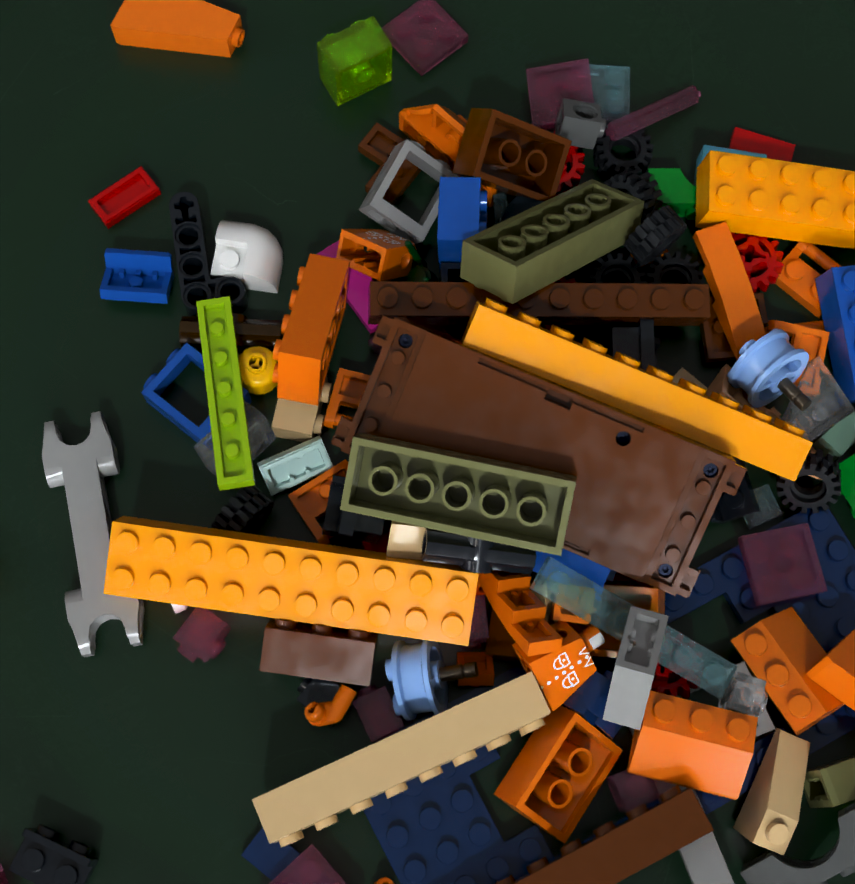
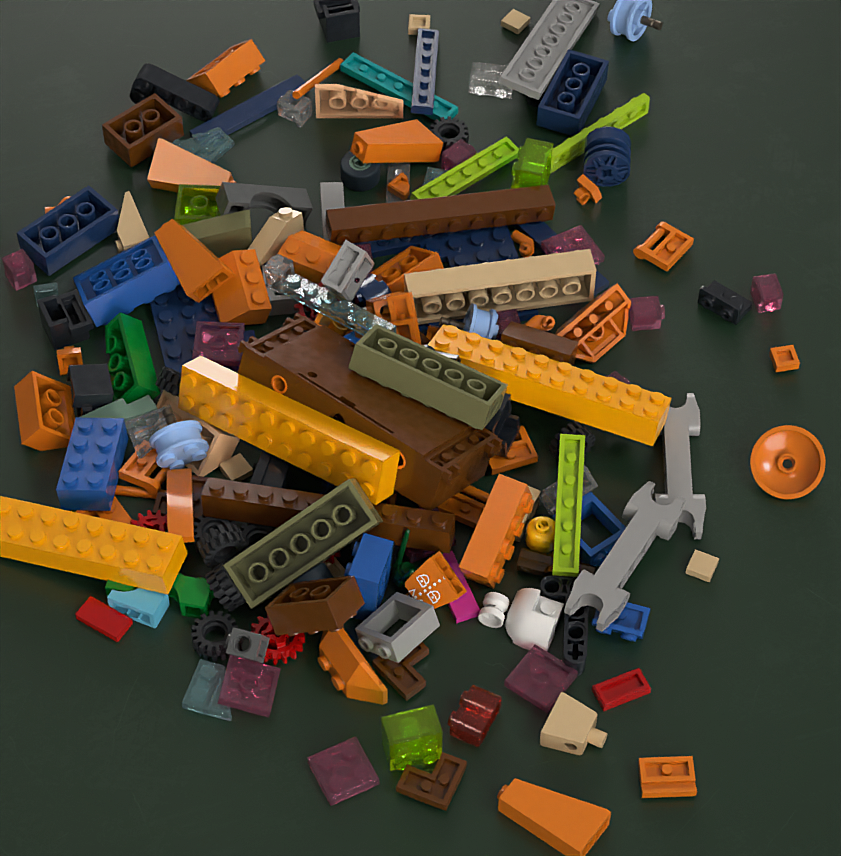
camera: 160 degrees left, 20 degrees down
light aqua plate [257,435,333,496] -> none
clear pink axle [605,85,701,141] -> none
none -> reddish brown plate [396,752,467,811]
none -> clear red brick [447,685,502,747]
none -> white wheel [478,592,509,628]
none -> clear pink plate [504,644,578,713]
none -> tan torso [540,692,608,755]
none -> orange wedge [555,283,631,364]
none -> light grey piece [564,481,686,632]
none -> clear pink brick [629,296,665,331]
none -> orange plate [638,756,697,798]
none -> tan tile [686,549,719,582]

